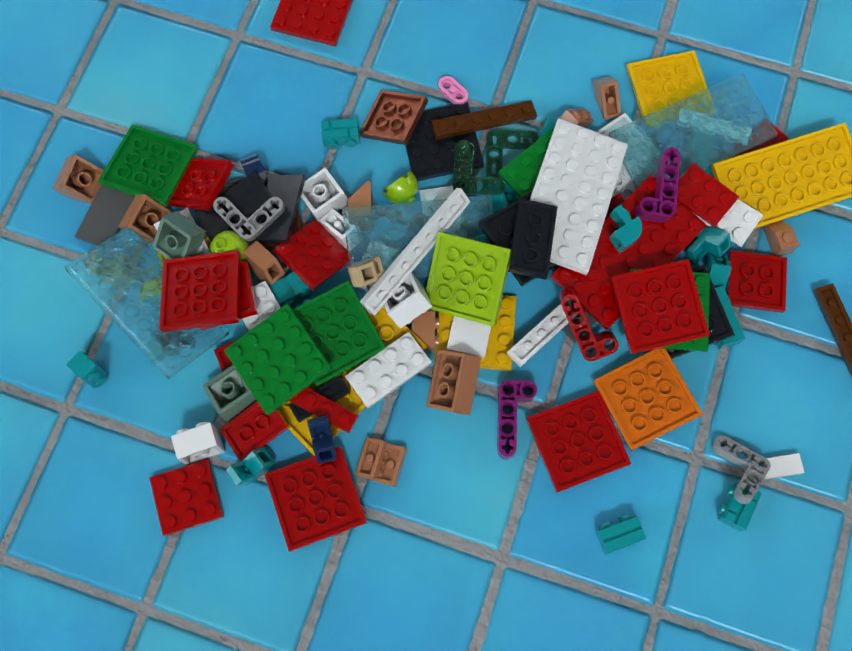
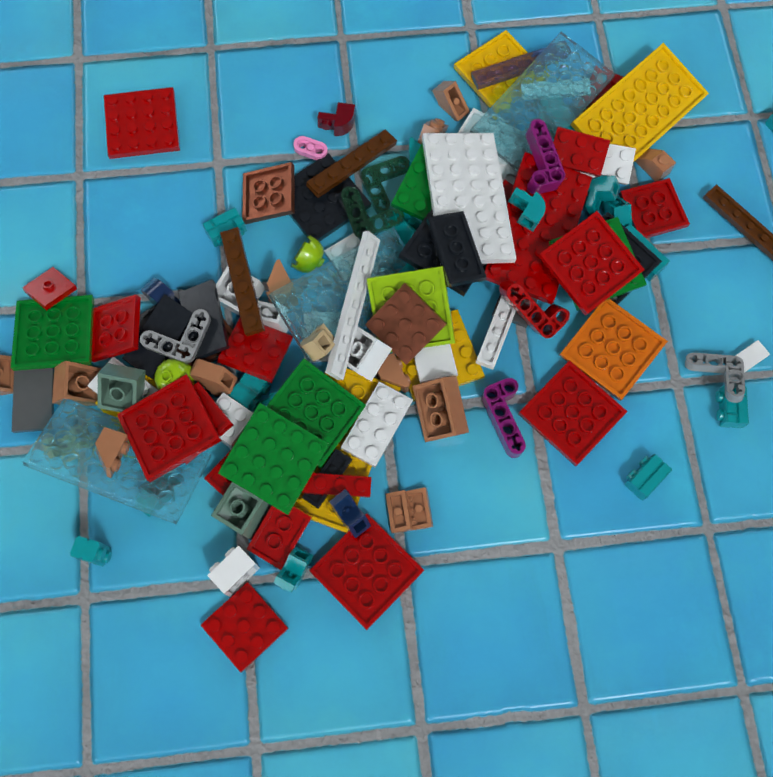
camera: 30 degrees left, 0 degrees up
none -> red plate [22,267,77,311]
none -> nougat slope [95,427,130,478]
none -> reddish brown plate [220,227,265,336]
none -> dark red brick [317,102,356,136]
none -> copper plate [365,283,447,365]
none -> plate [471,41,572,90]

